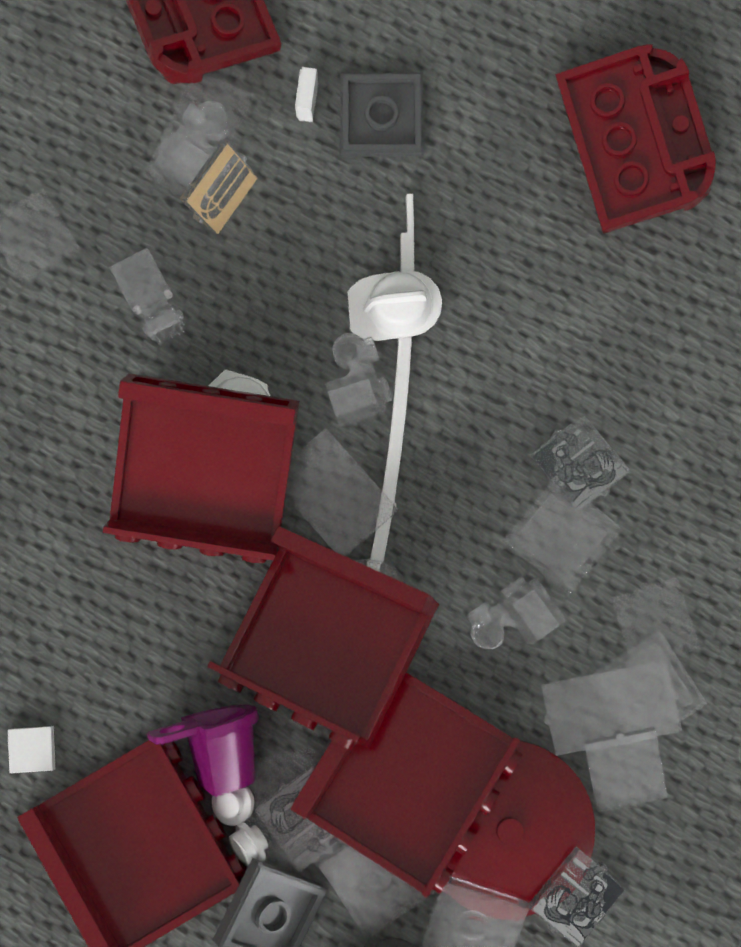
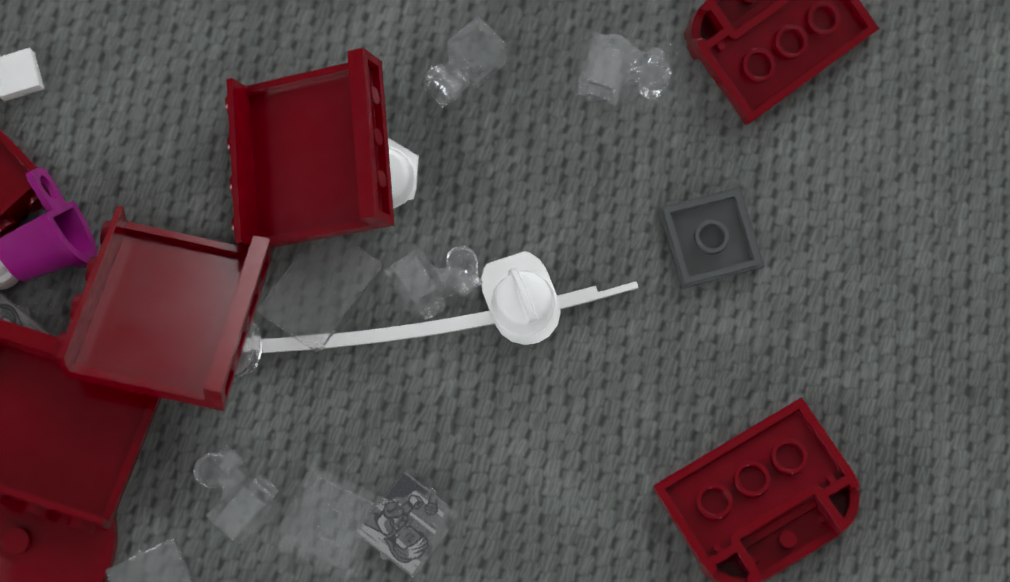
camera: 75 degrees right, 5 degrees down
piece [179,138,259,236] -> none
white tile [295,67,318,122] -> none

